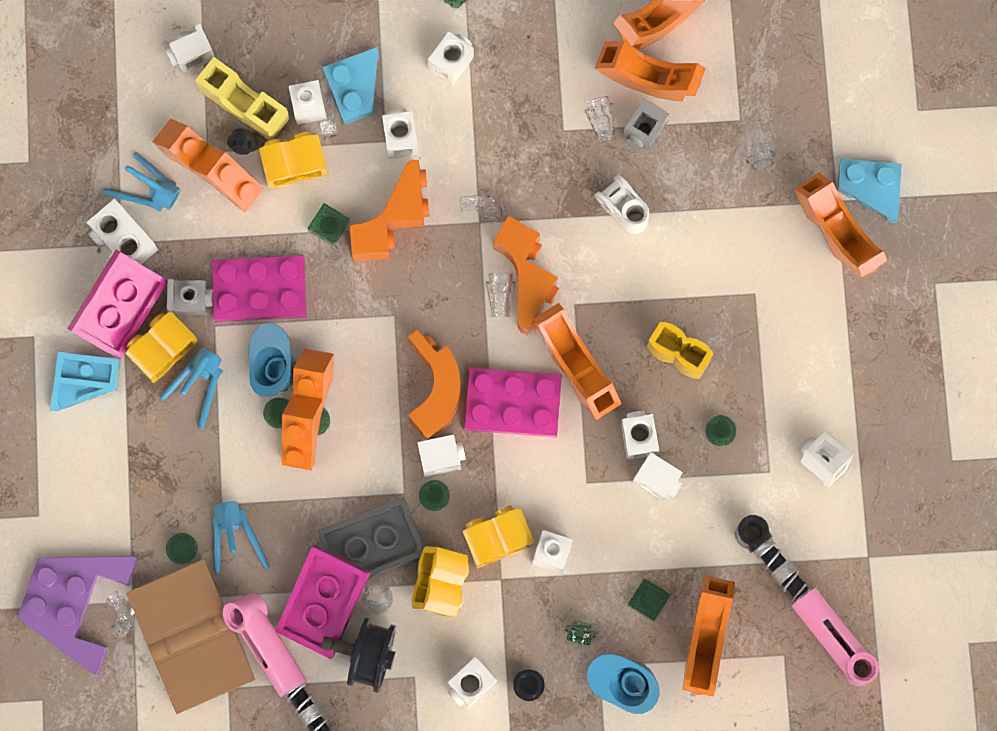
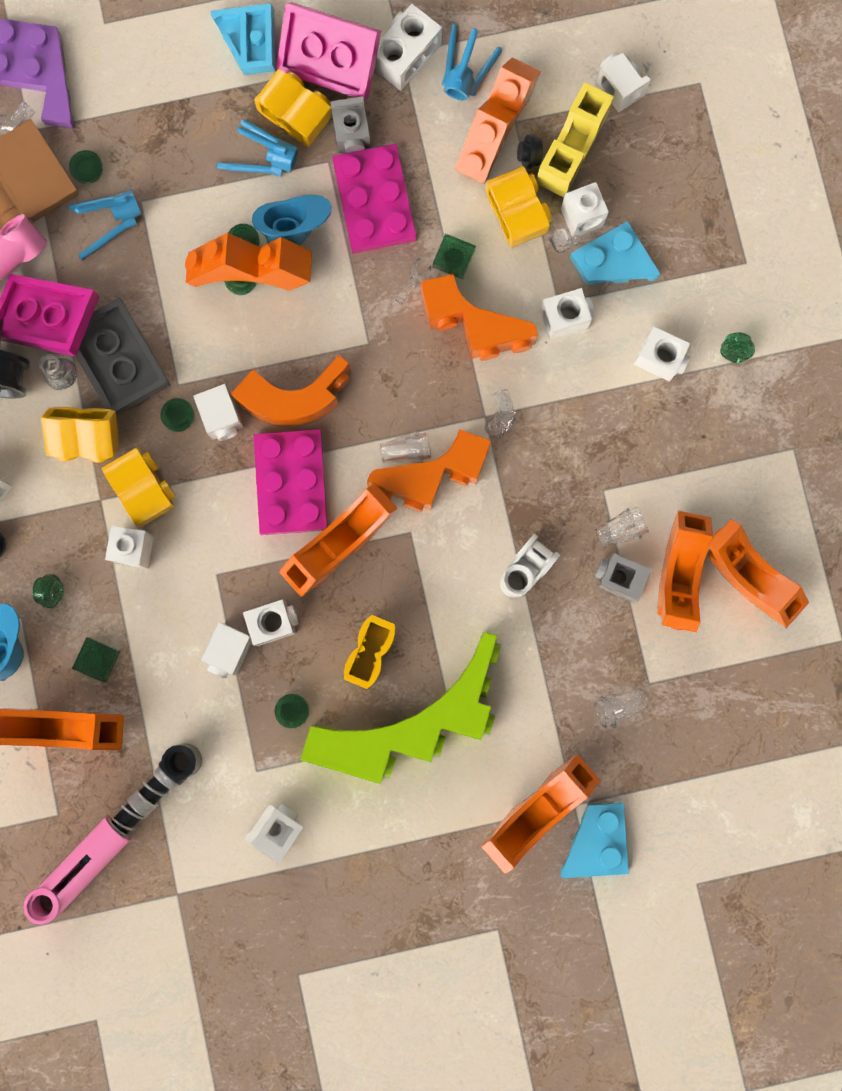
camera: 80 degrees right, 5 degrees up
none -> lime arch [300,632,501,784]

